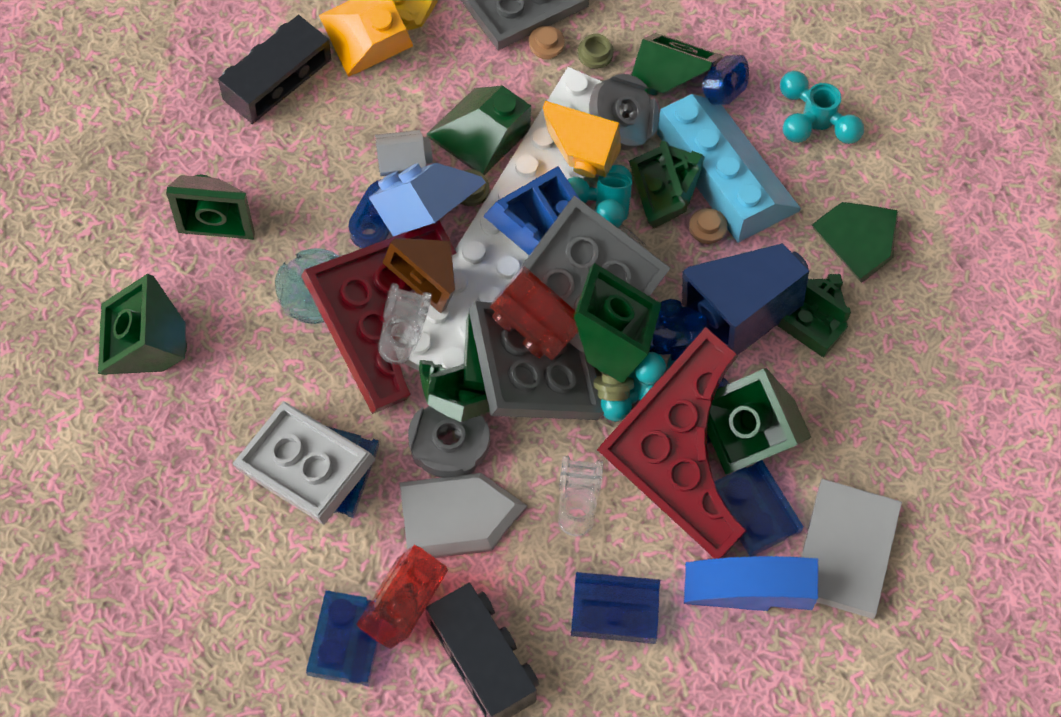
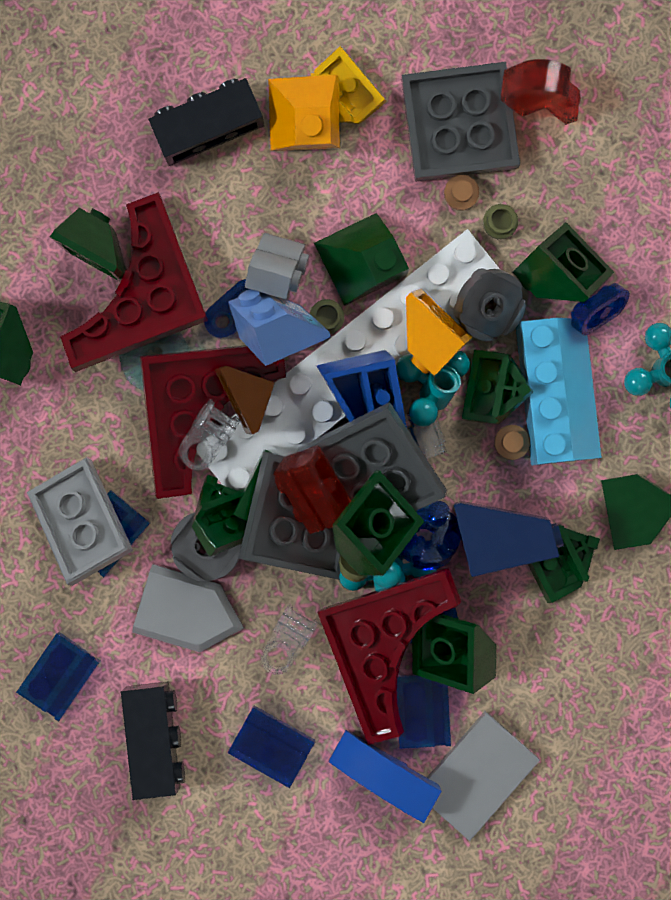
camera: 25 degrees right, 25 degrees up
clear red brick [356,545,448,649] -> none
none -> dark red plate [60,192,208,372]

